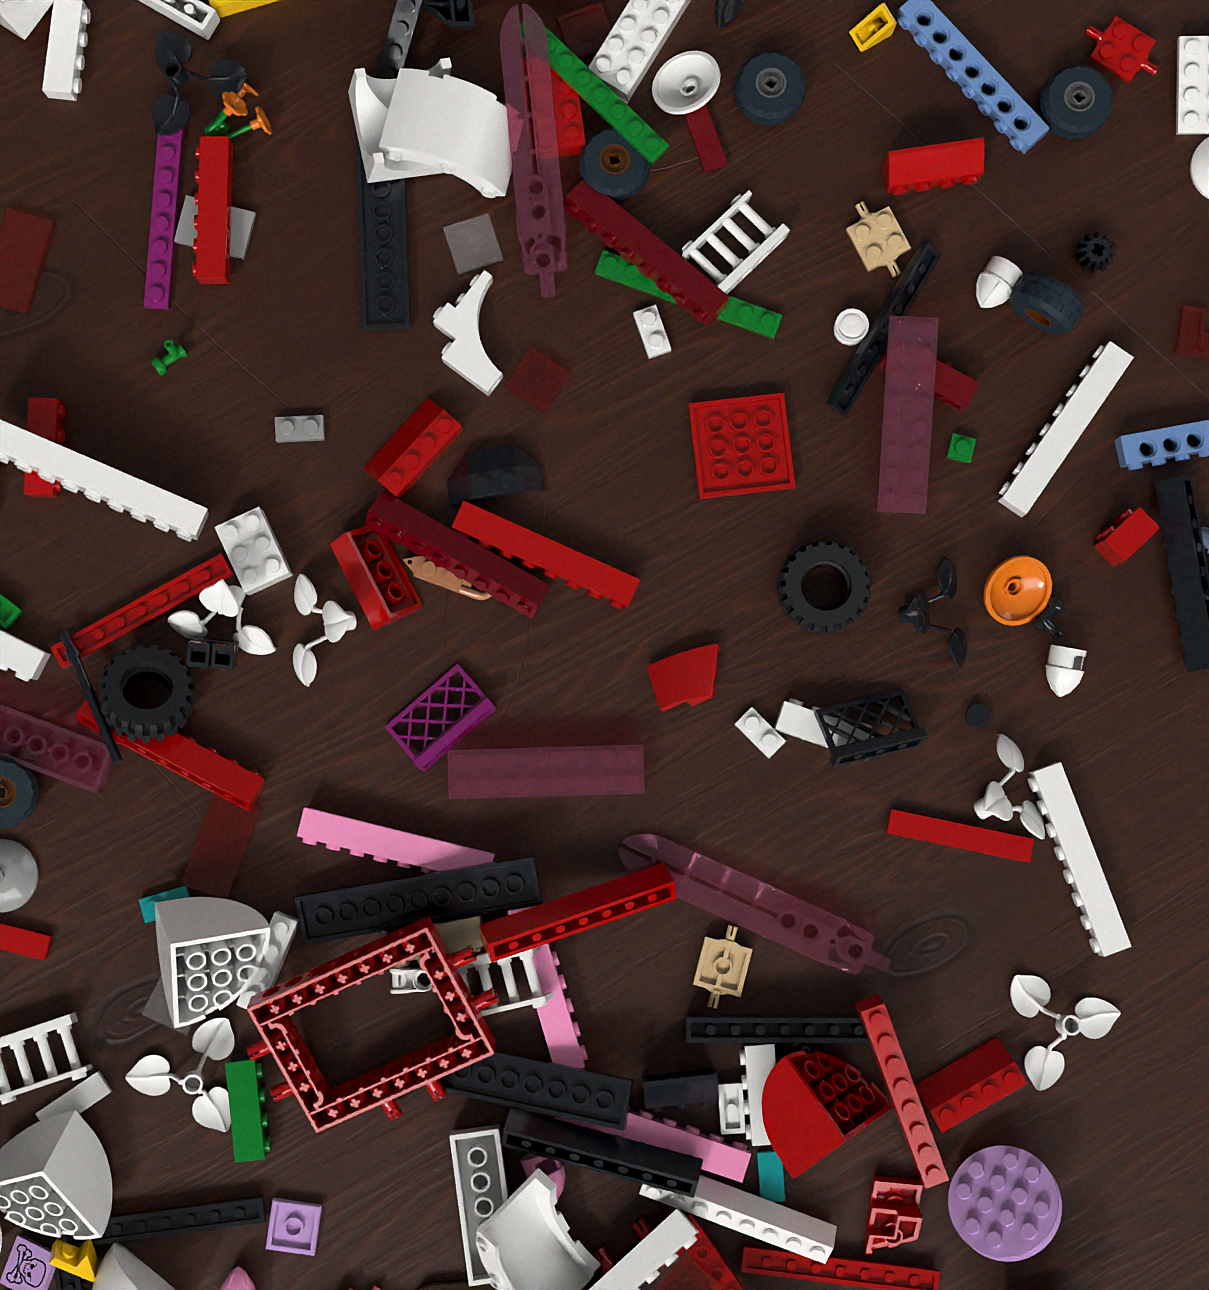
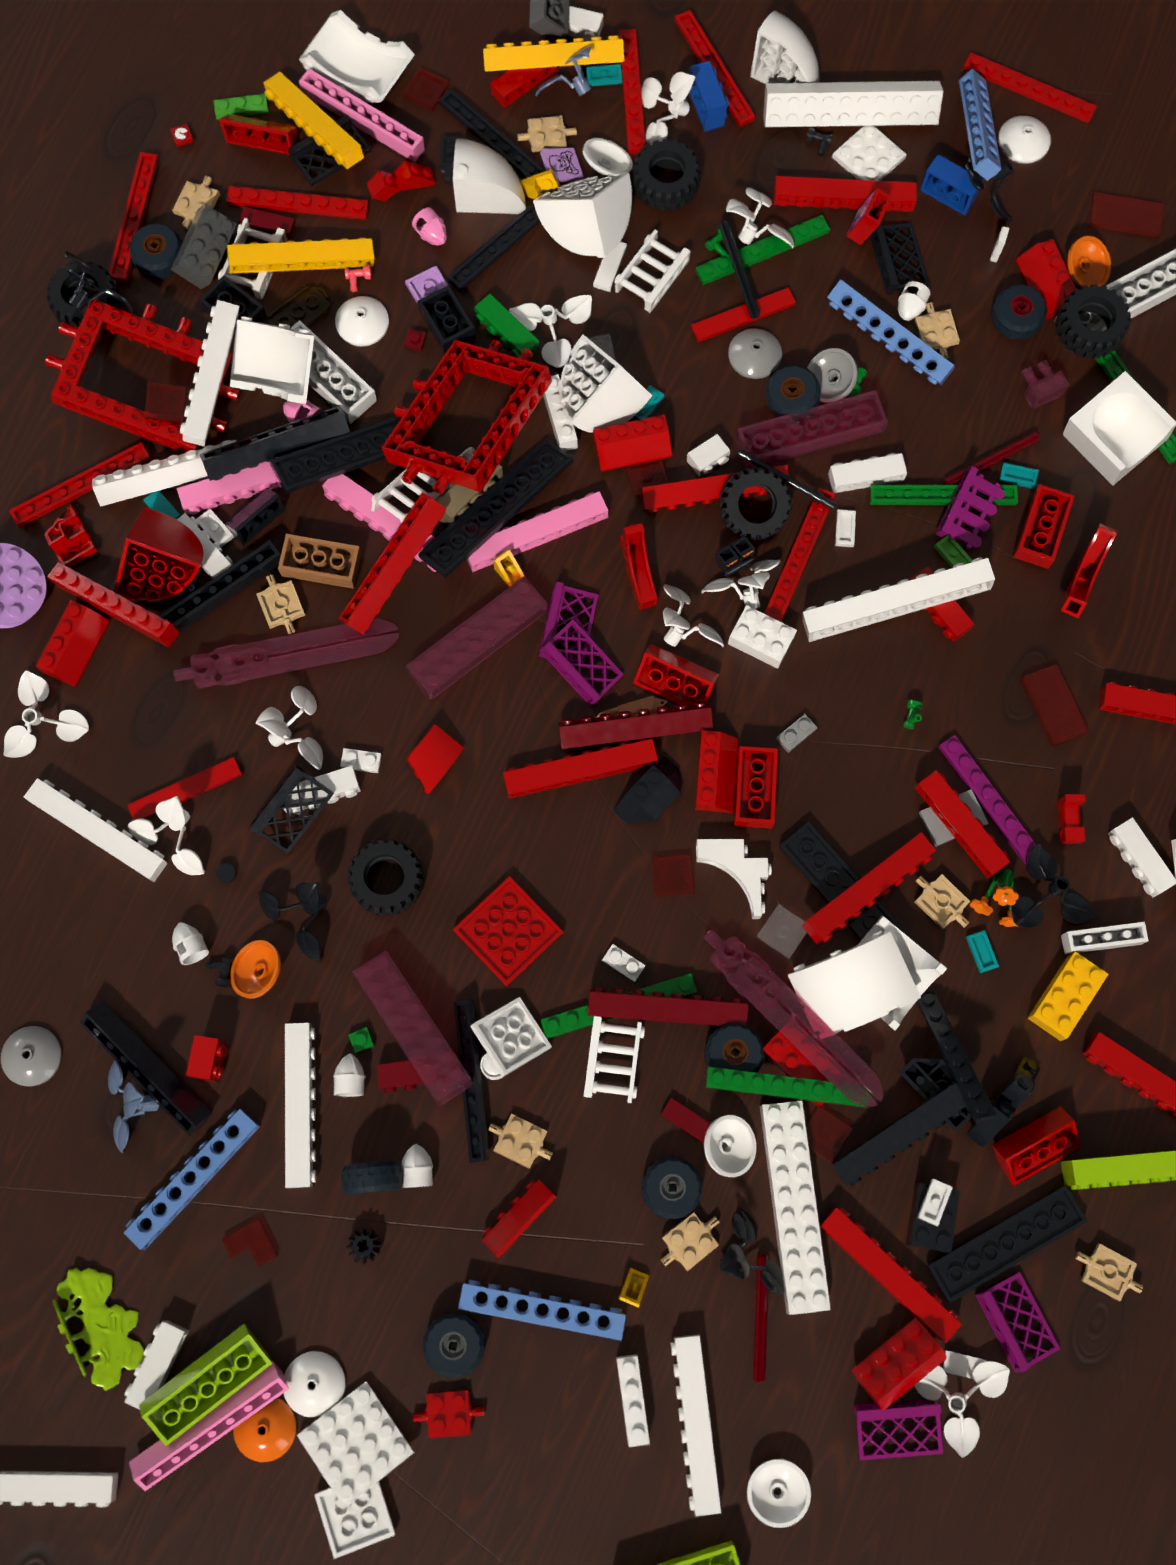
camera: 145 degrees right, 10 degrees down
none -> white plant [256,686,323,770]
none -> medium nougat brick [278,534,362,589]
none -> white helmet [333,1054,366,1097]
none -> white dish [335,296,389,346]
none -> dark red plate [404,328,427,352]
none -> black brick [417,285,476,354]
none -> white plate [470,997,552,1077]
none -> yellow slope [493,549,526,589]
none -> magenta fence [539,619,624,706]
none -> red slope [593,415,672,472]
none -> red arch [620,523,658,610]
none -> tan plate [660,1212,720,1271]
none -> white brick [687,434,730,477]
none -> red brick [733,746,778,829]
none -> red brick [802,832,936,944]
none -> white tile [835,509,856,547]
none -> tan plate [914,874,970,930]
none -> teal tile [966,930,999,974]
none -> red piece [1057,794,1085,844]

